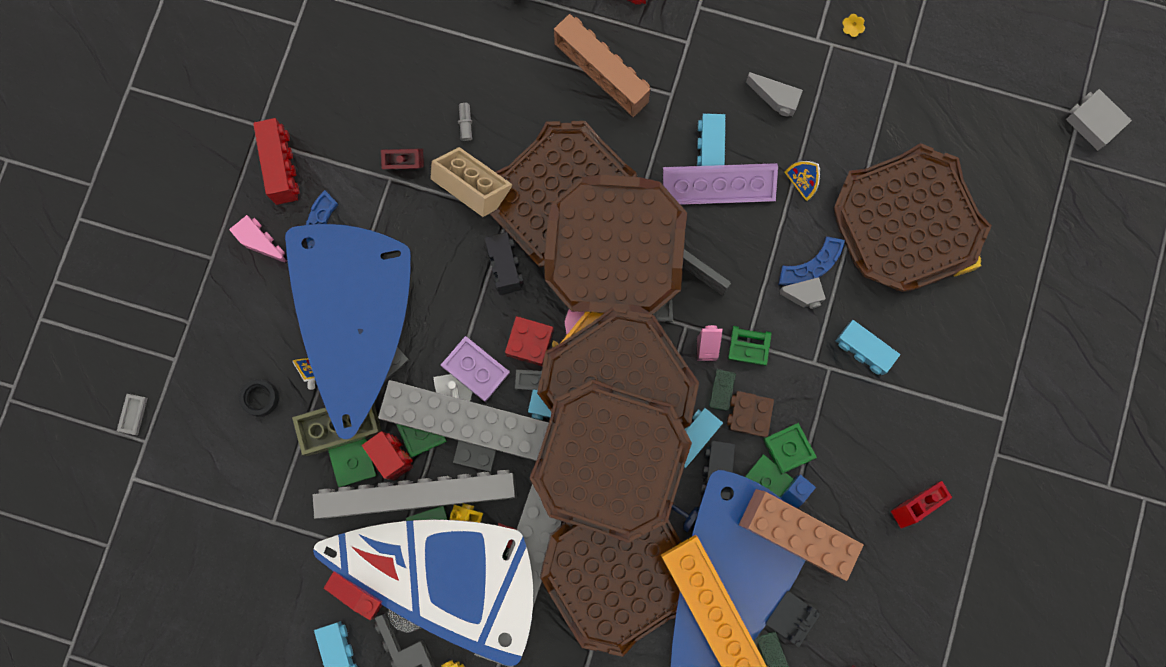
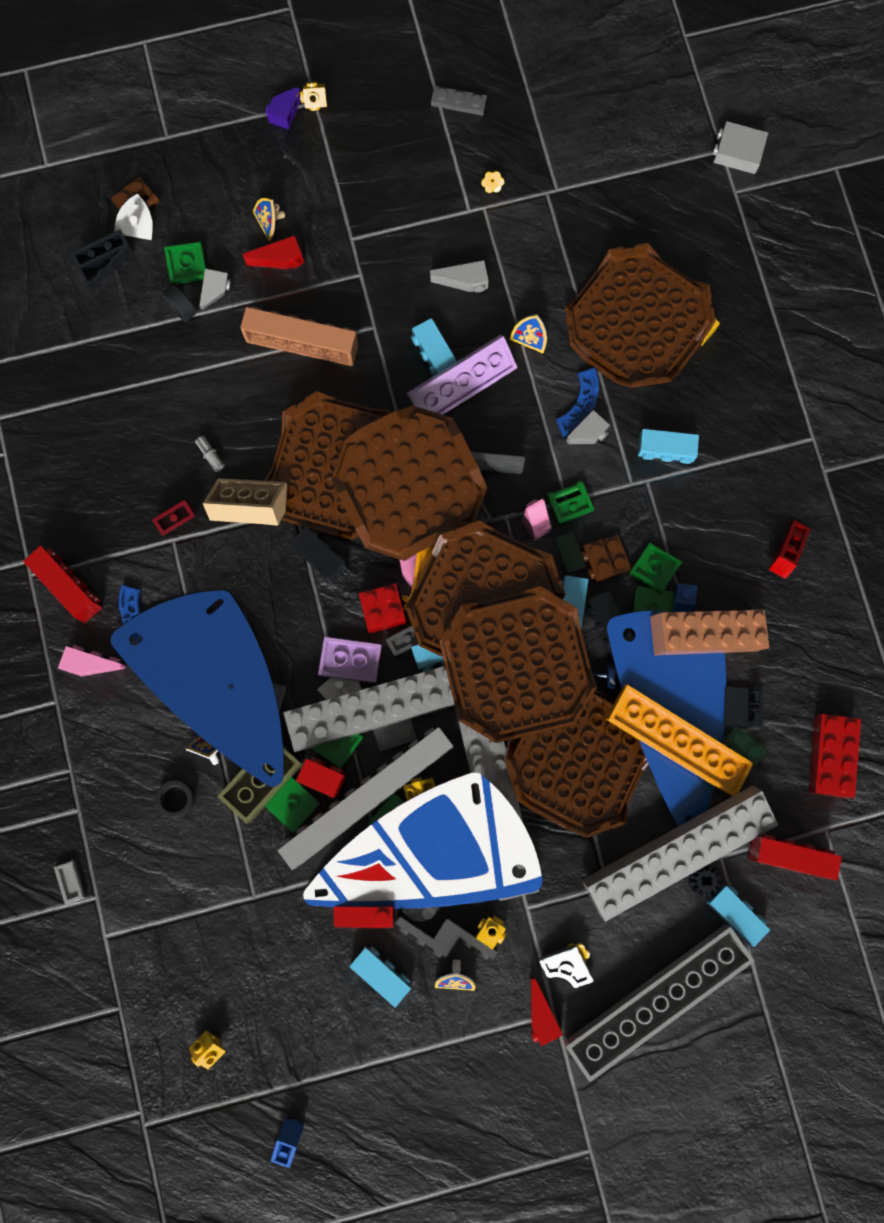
camera: 35 degrees left, 0 degrees up
none -> yellow brick [189,1030,226,1069]

